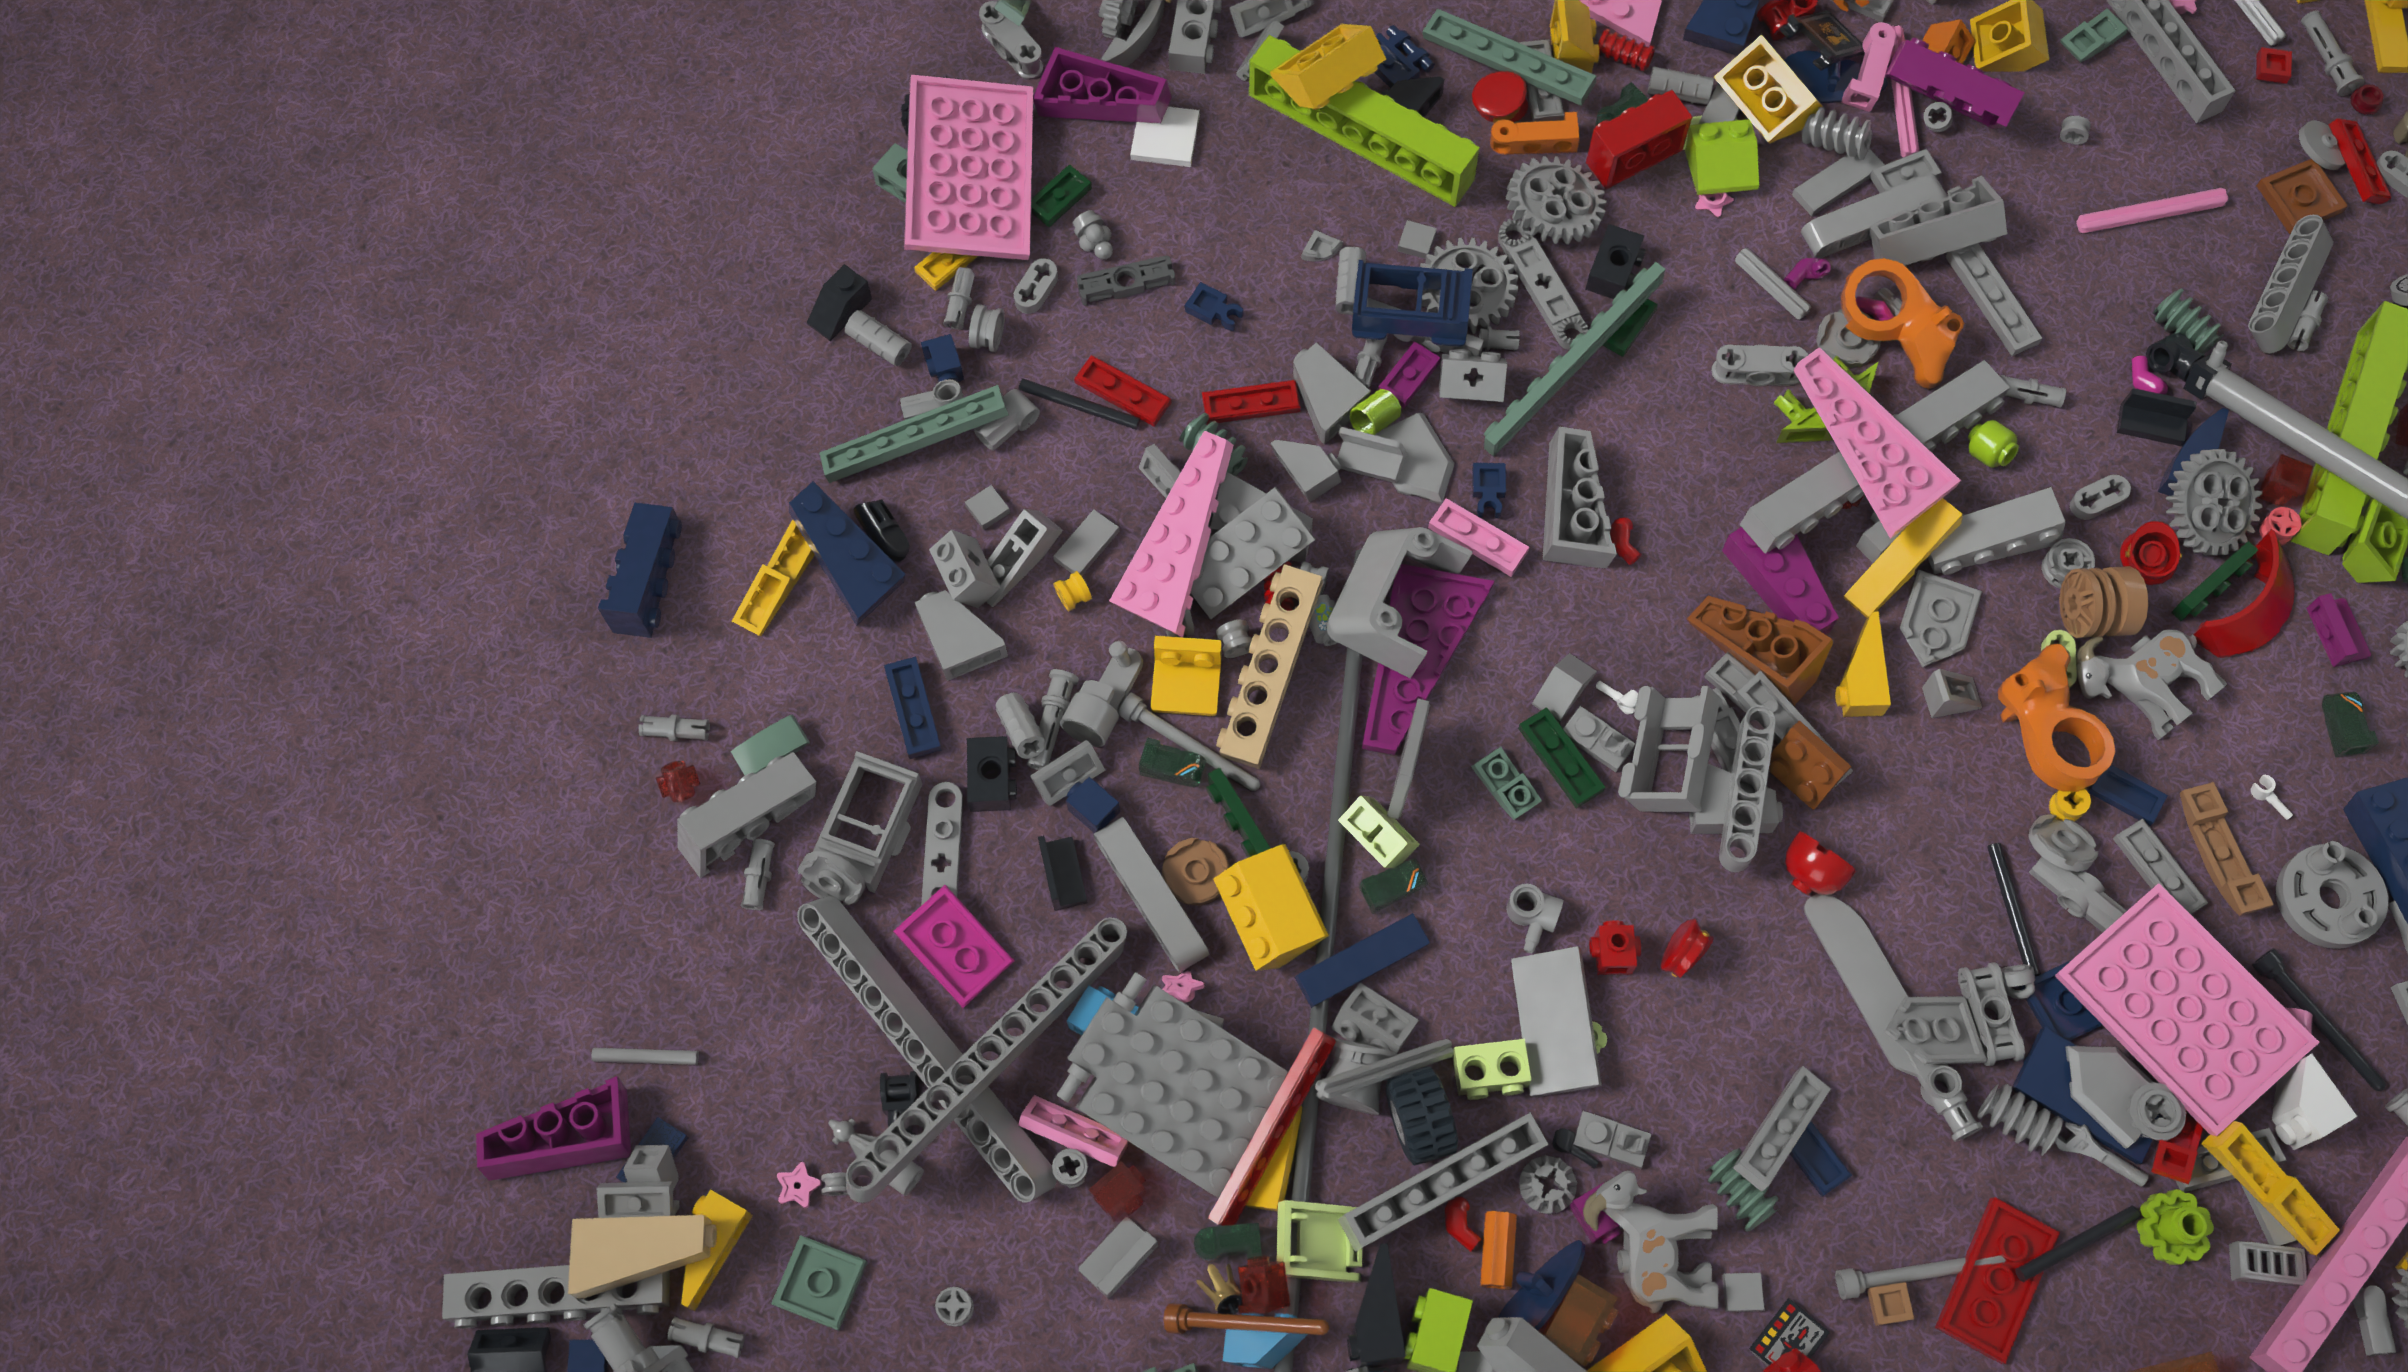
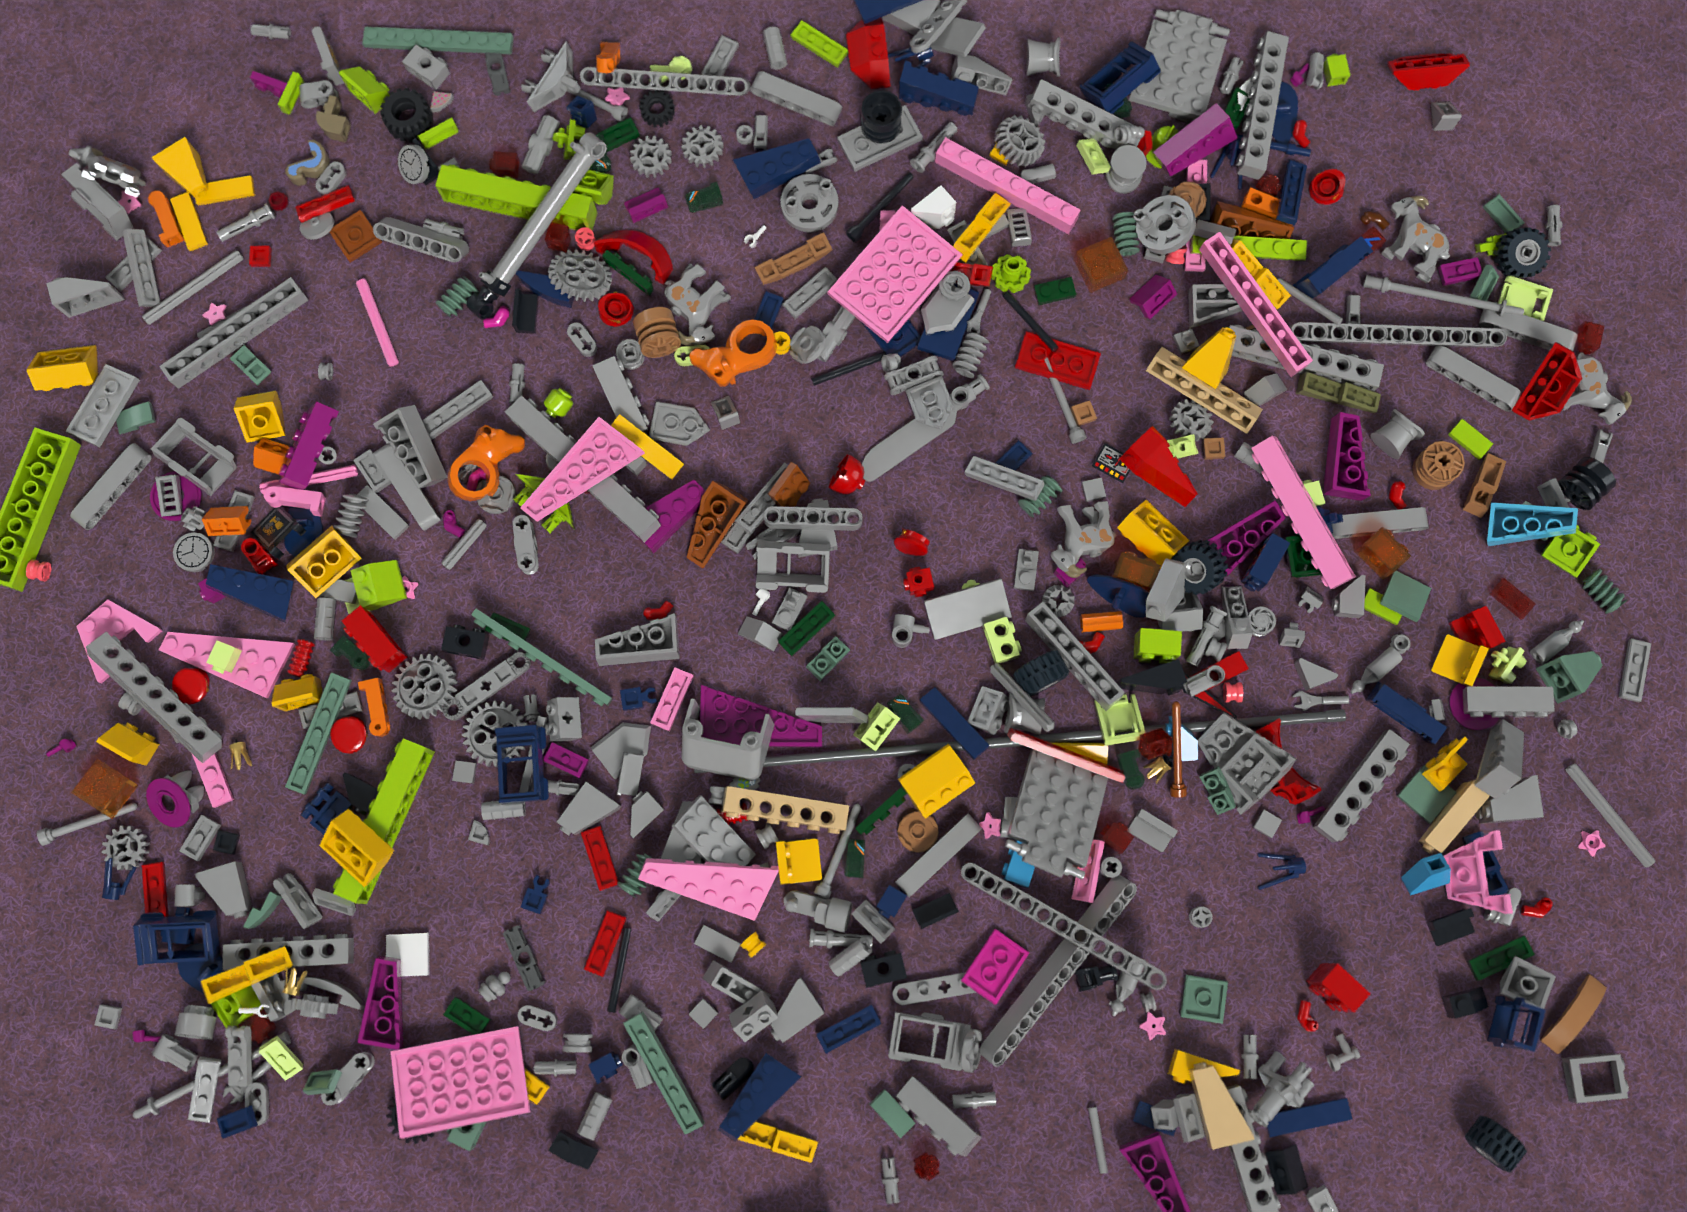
camera: 100 degrees left, 10 degrees up
lime piece [1349,389,1401,435] -> none
black hand [1552,1128,1599,1169] -> none
yellow slope [1835,611,1891,717] -> none
none -> dark green plate [1034,277,1077,305]

